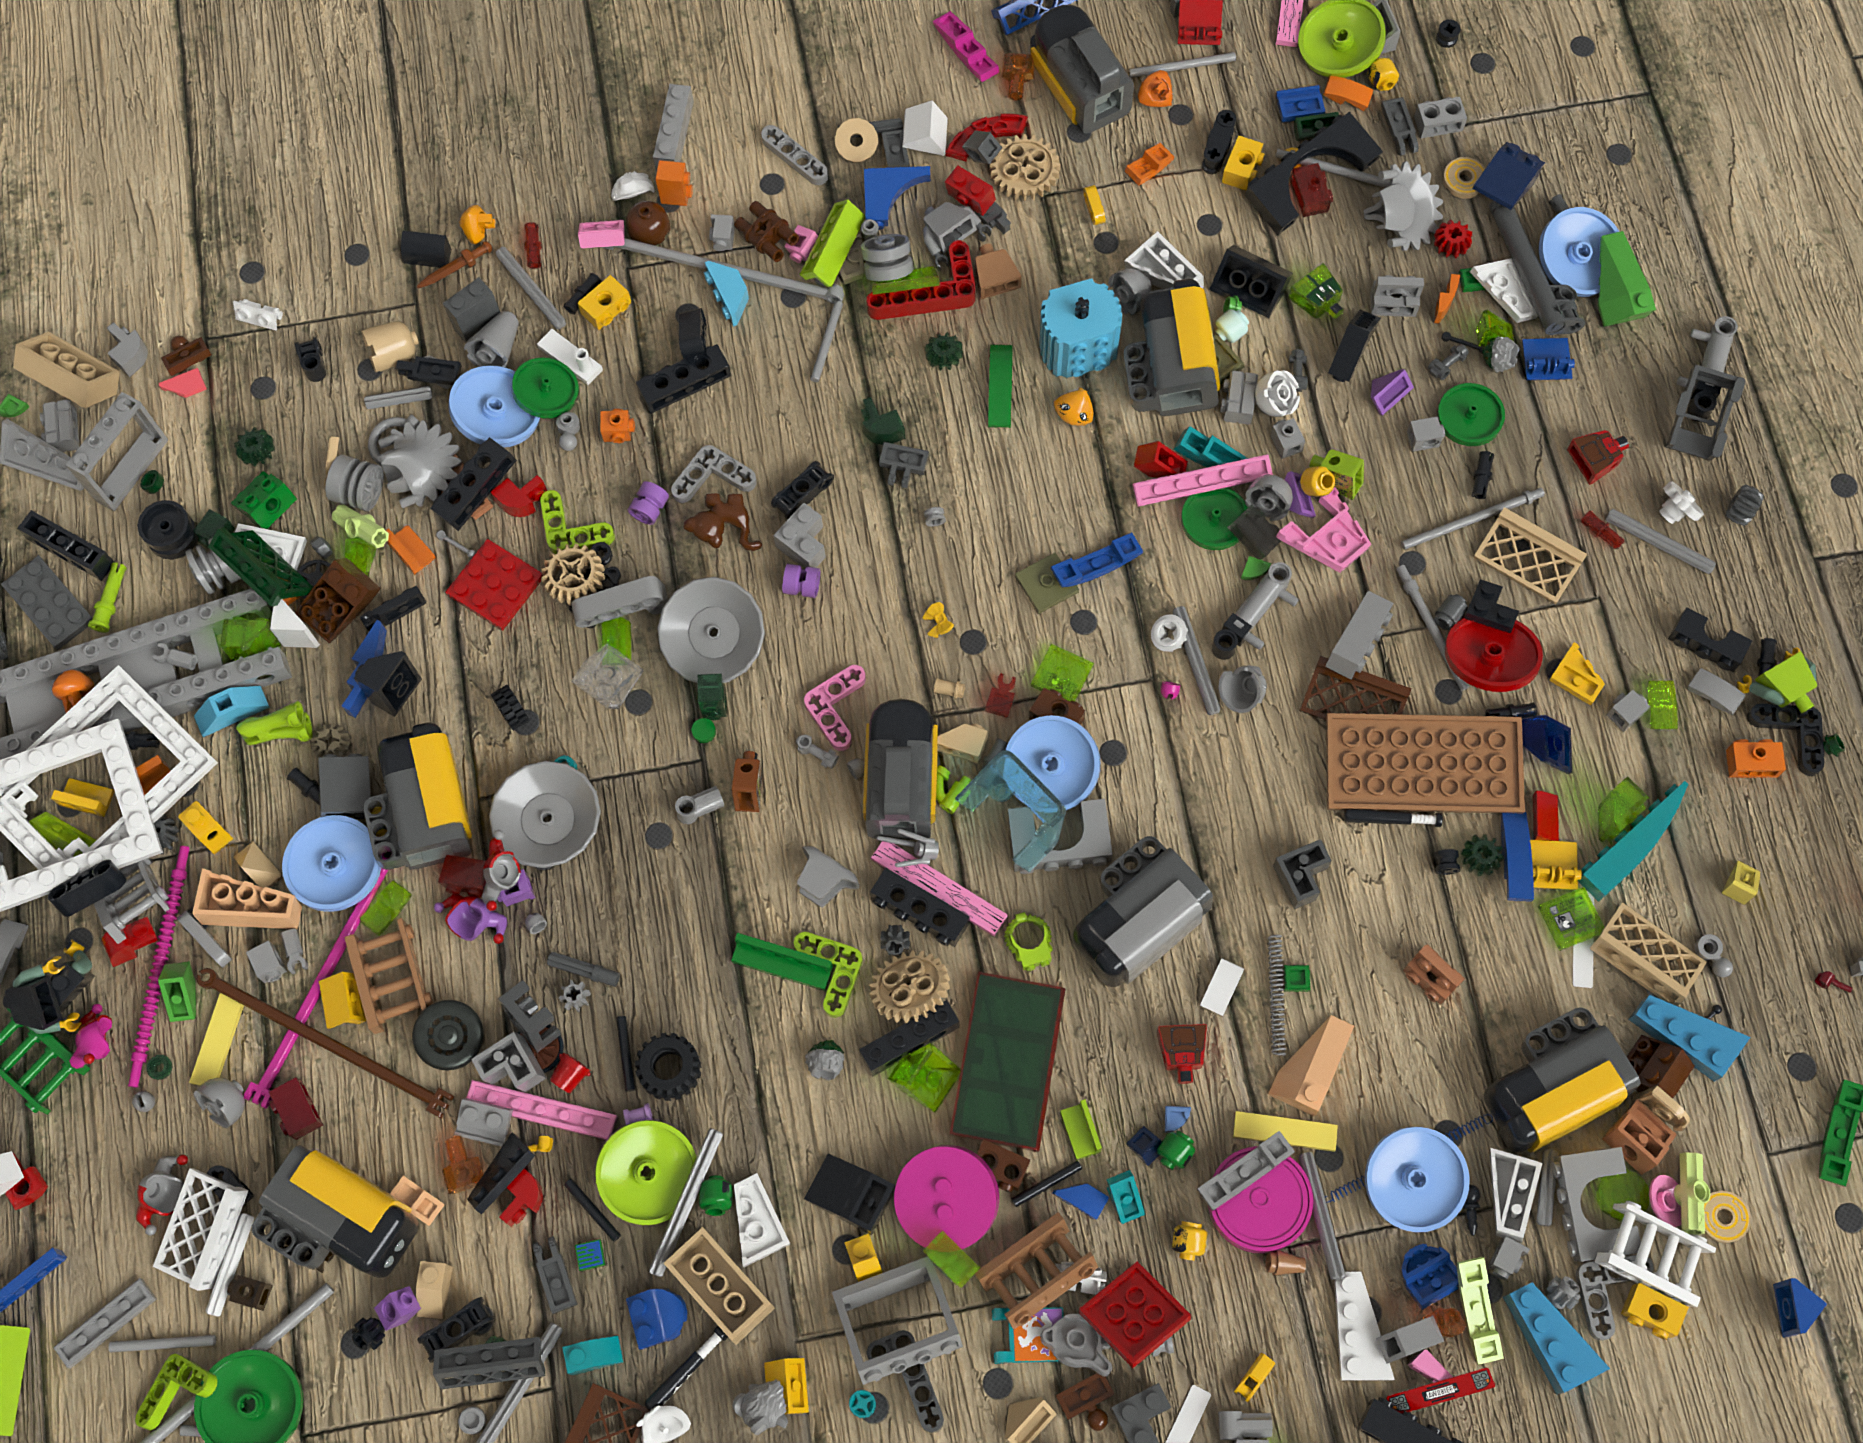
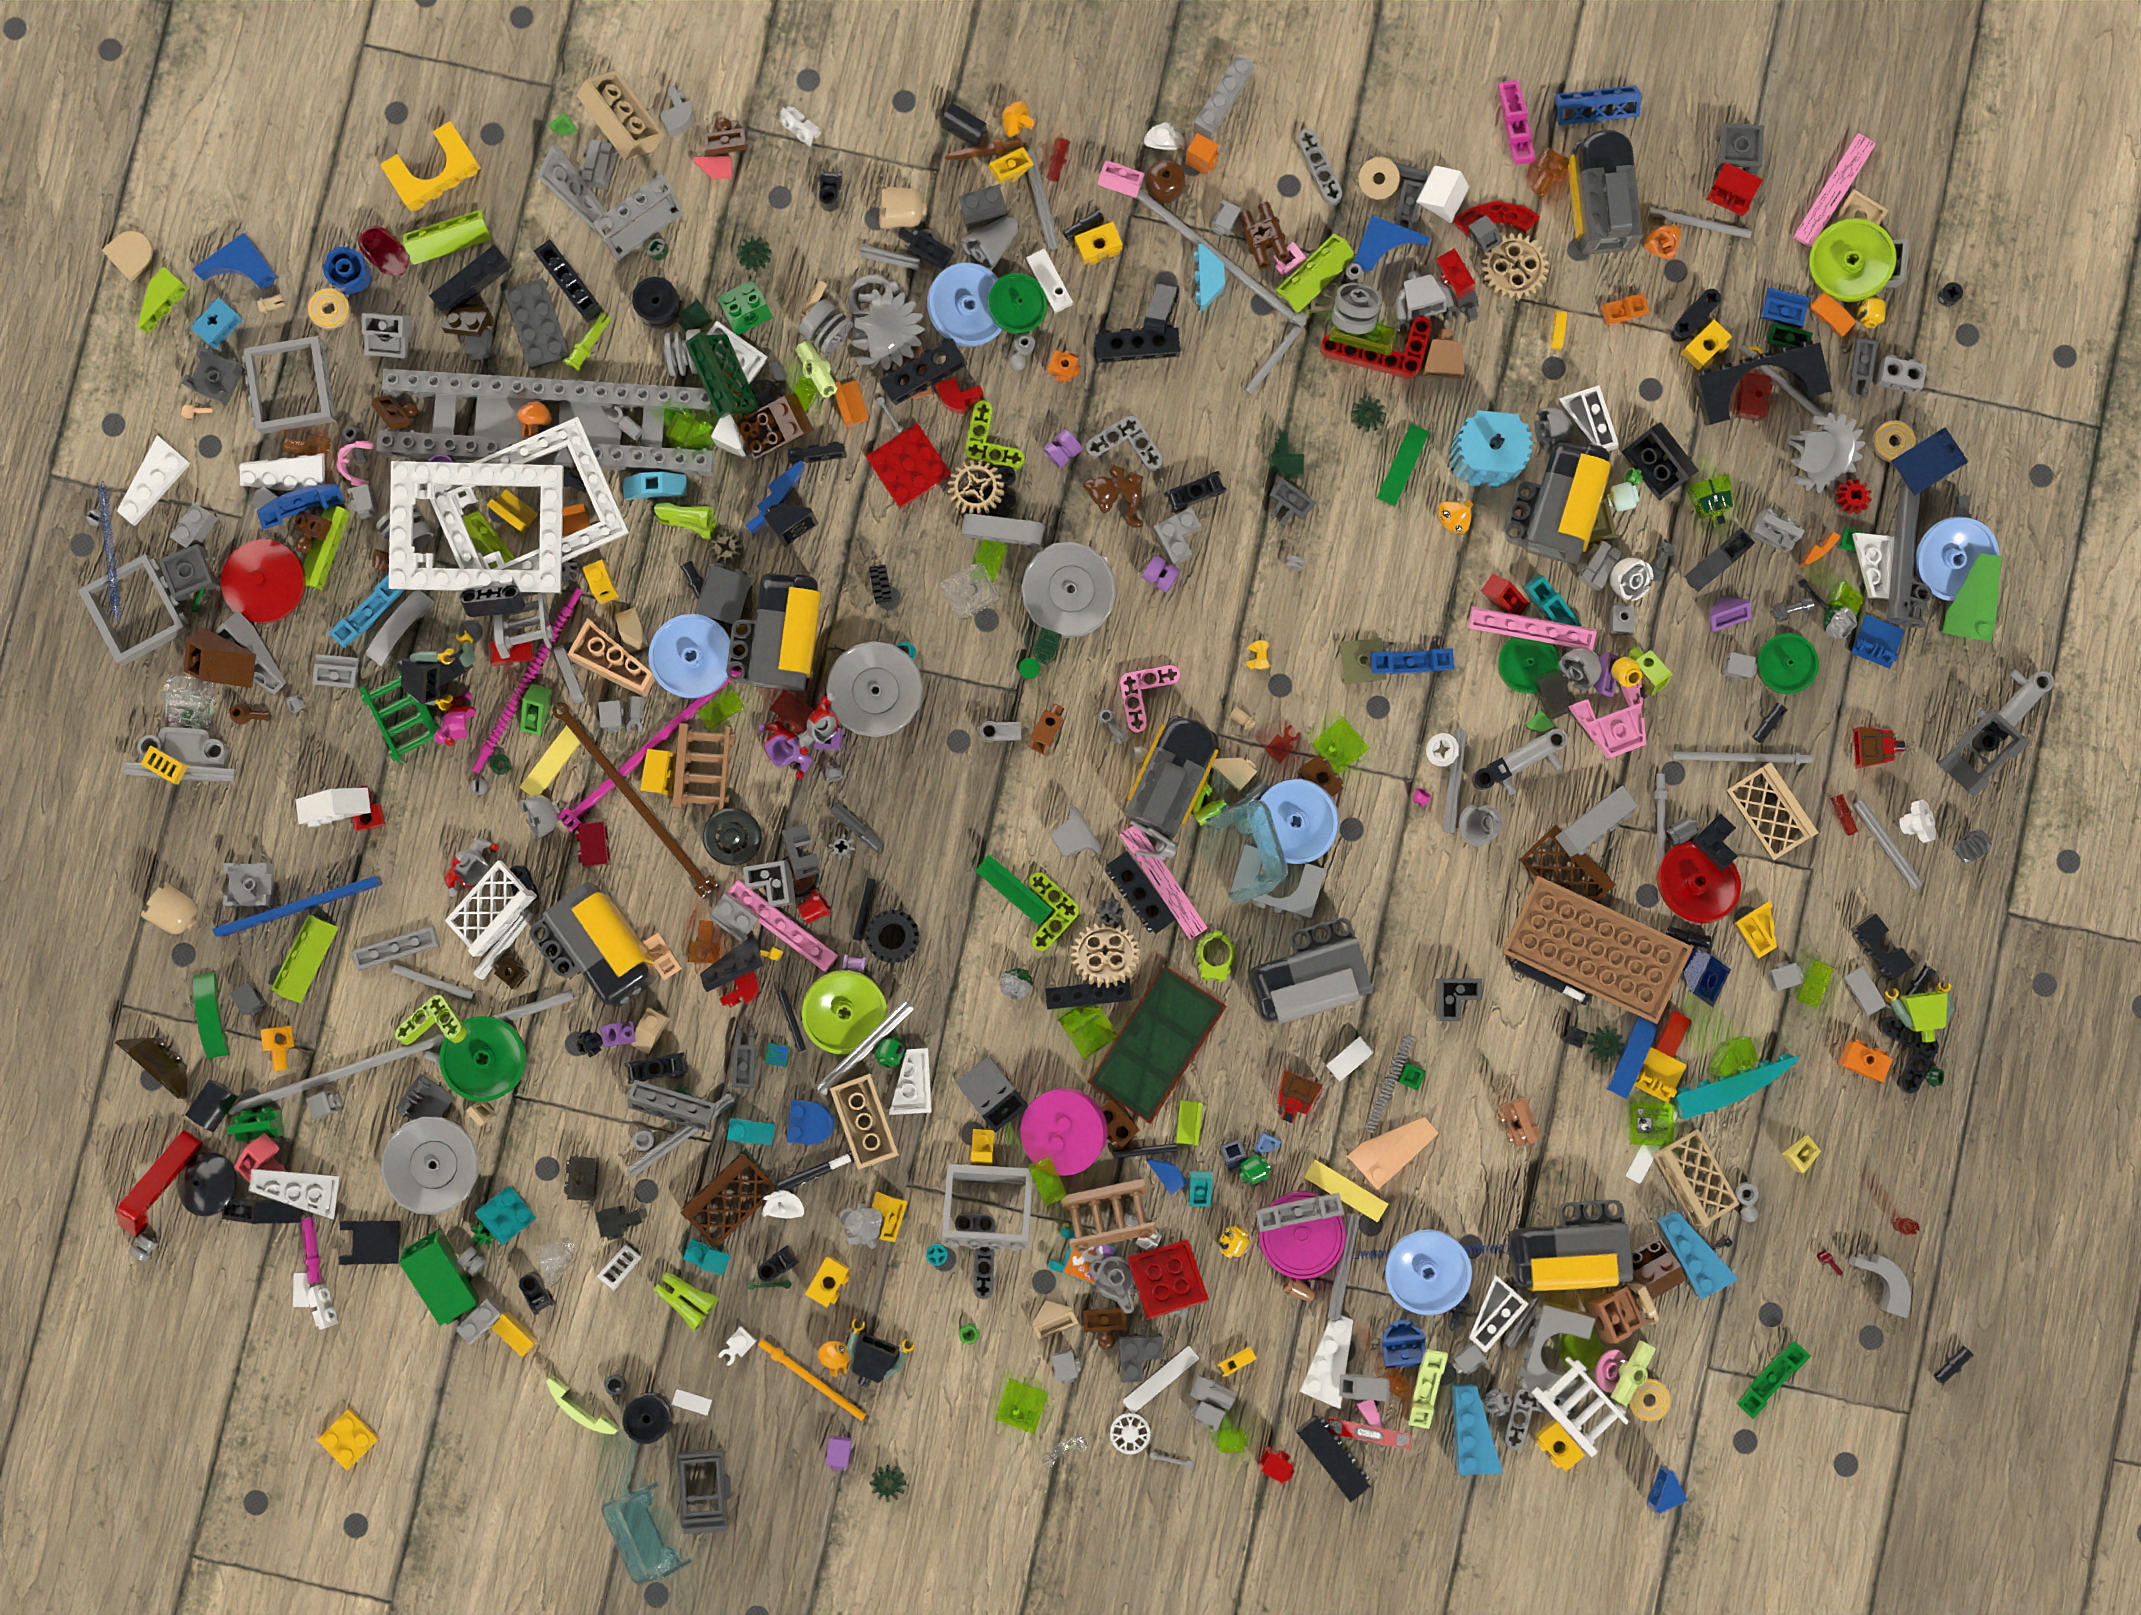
camera: 20 degrees right, 15 degrees up
none -> yellow slope [988,147,1034,184]

